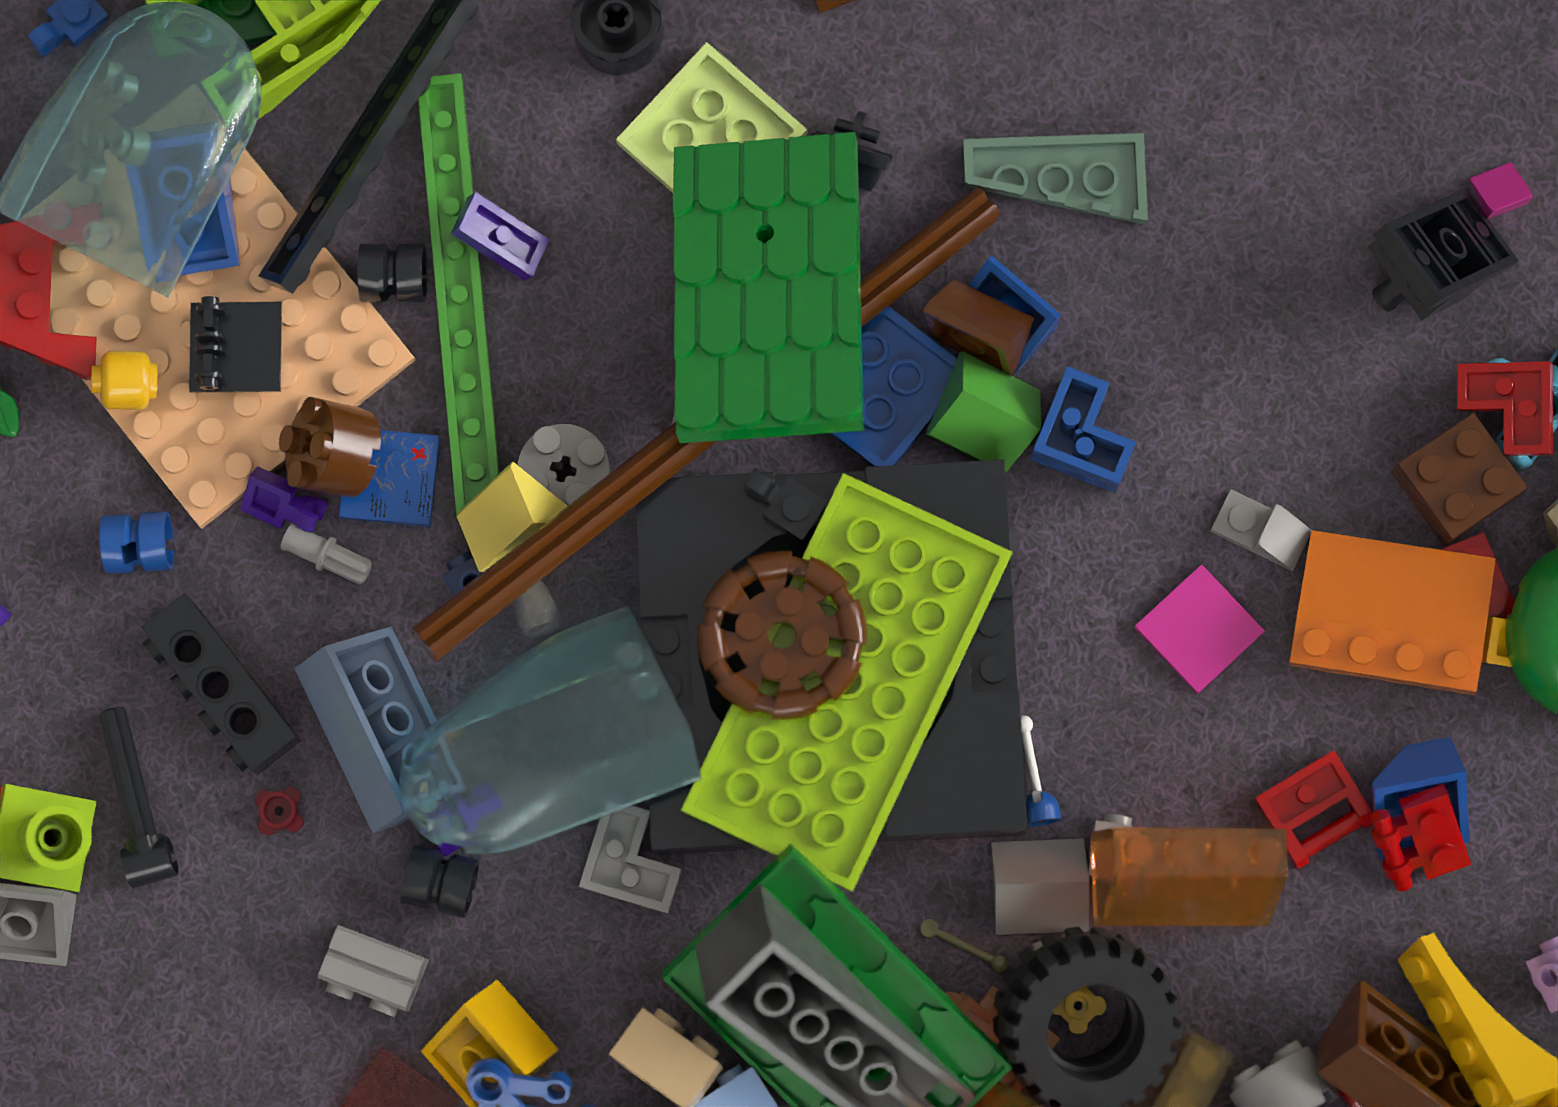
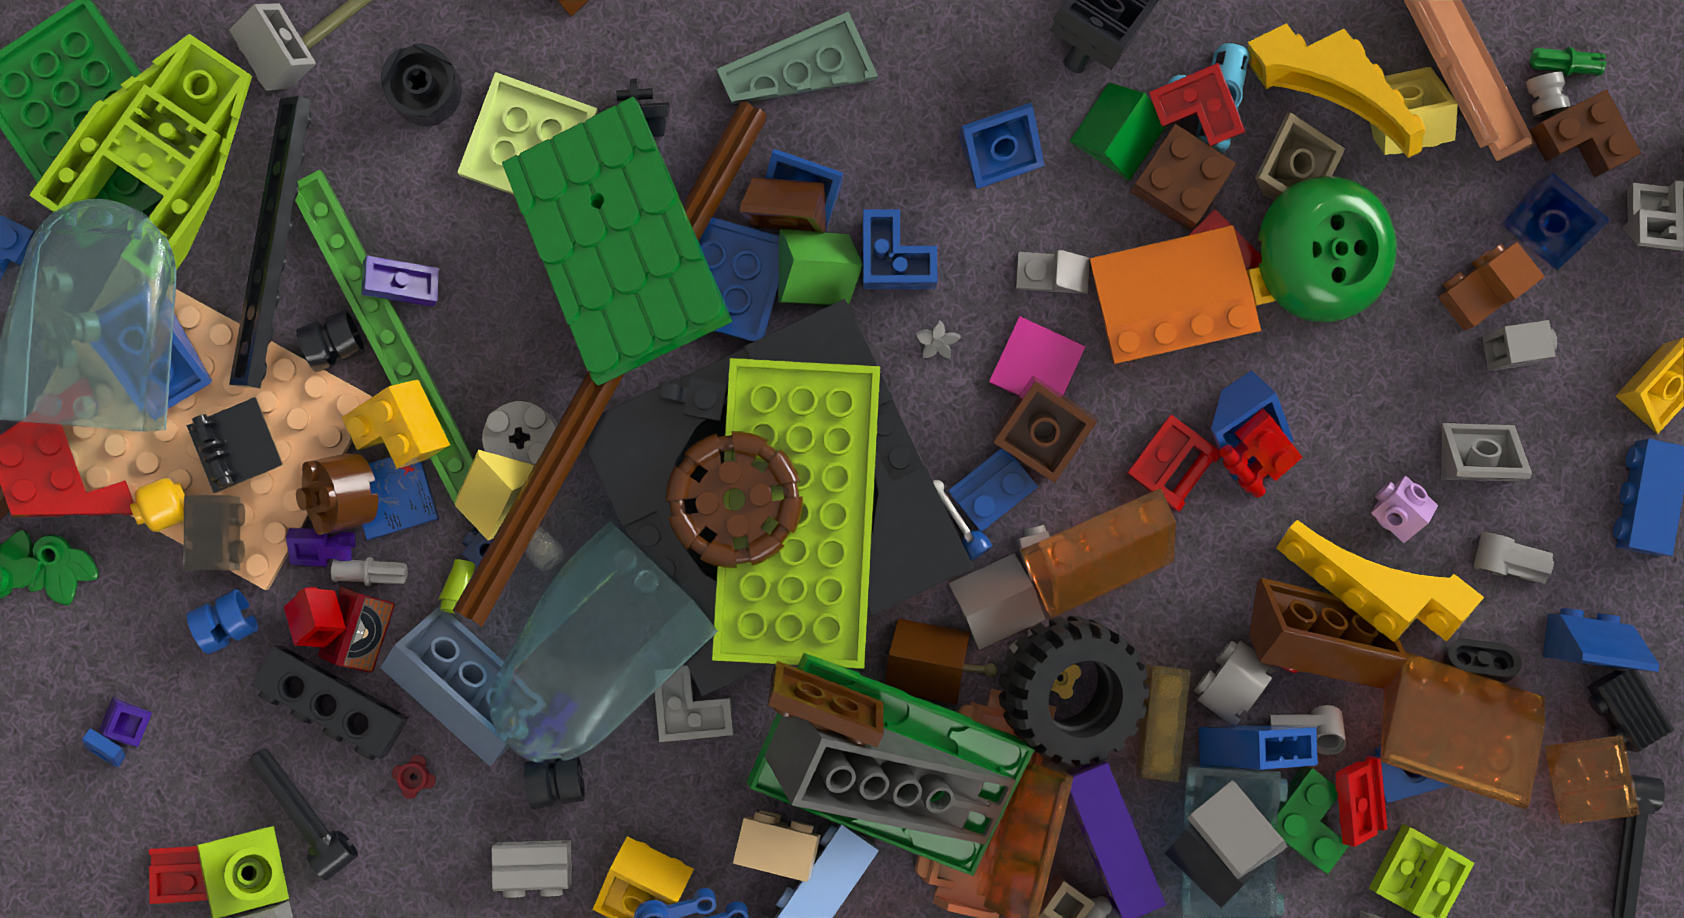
camera: 30 degrees left, 5 degrees up
none -> clear smoke brick [183,495,245,571]
none -> red brick [284,587,346,648]
none -> panel [317,586,395,673]
none -> yellow brick [341,379,450,469]
none -> lime cone [438,559,476,614]
none -> reddish brown plate [768,661,884,748]
none -> reddish brown slope [886,619,971,705]
none -> light grey plant [916,320,960,360]
none -> blue plate [948,448,1038,532]
none -> blue slope [959,103,1045,189]
none -> reddish brown brick [992,375,1097,483]
none -> green slope [1069,82,1166,181]

